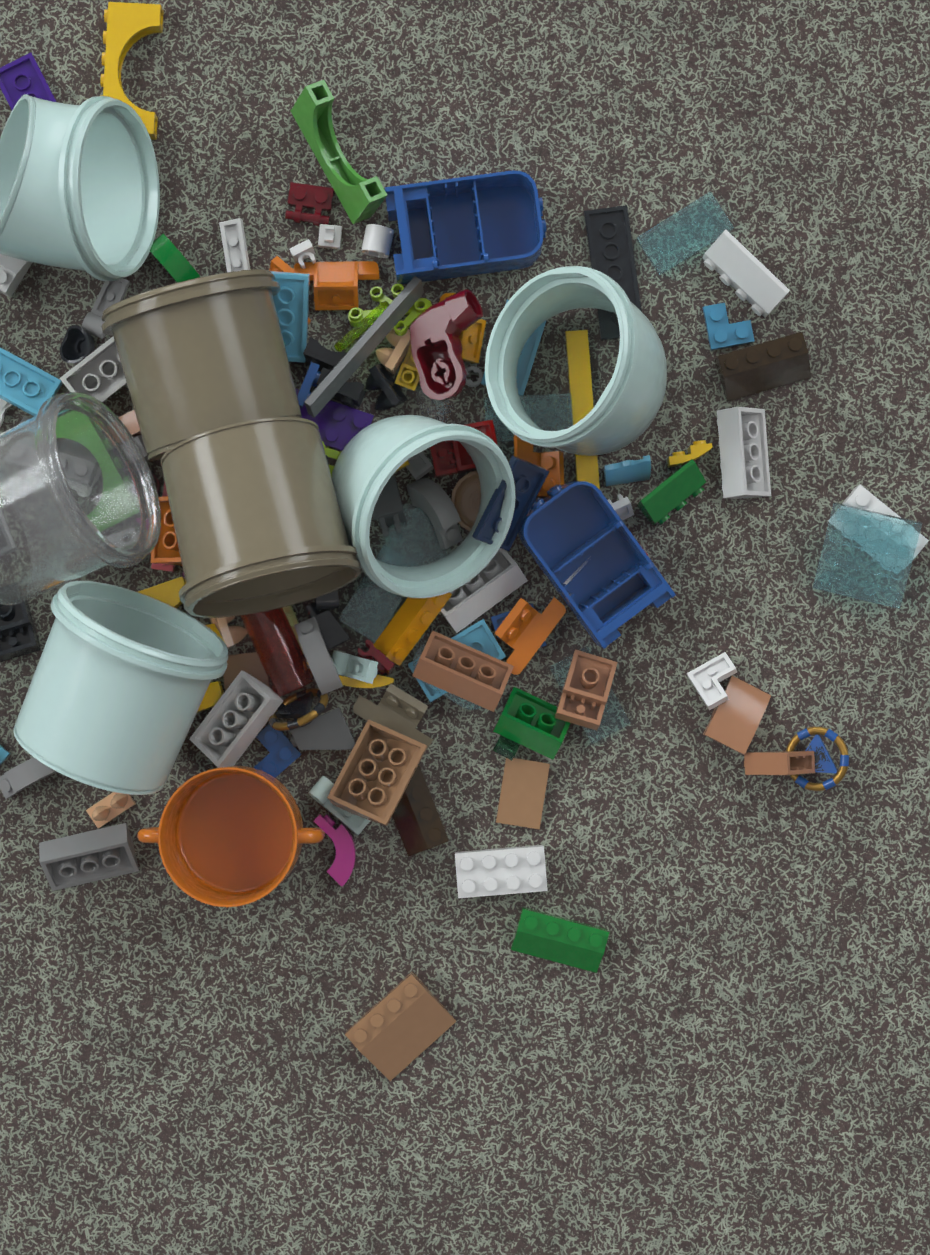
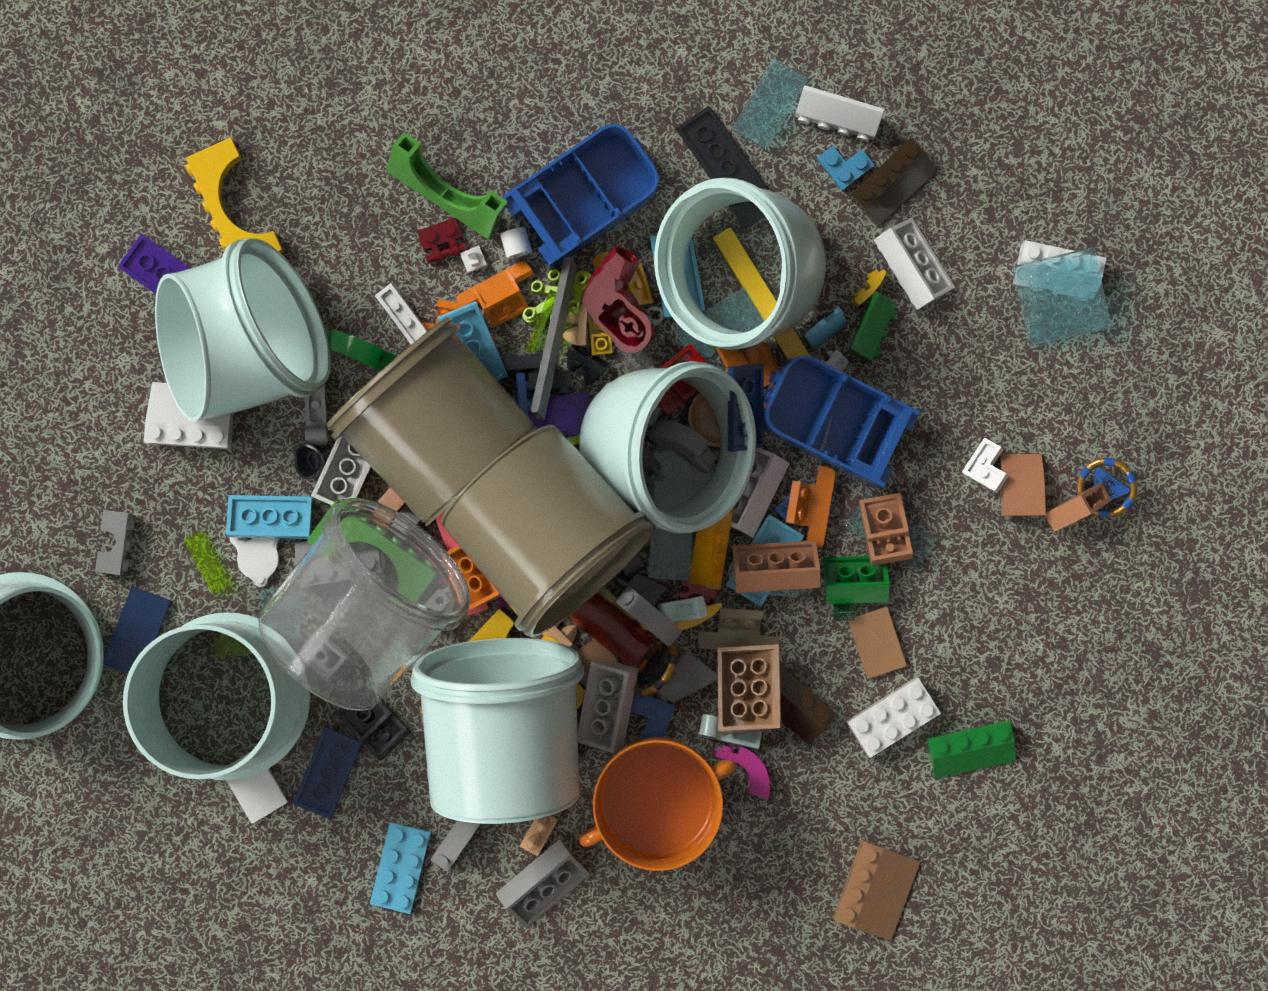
camera: 25 degrees left, 0 degrees up
white tile [289,239,316,269] -> none

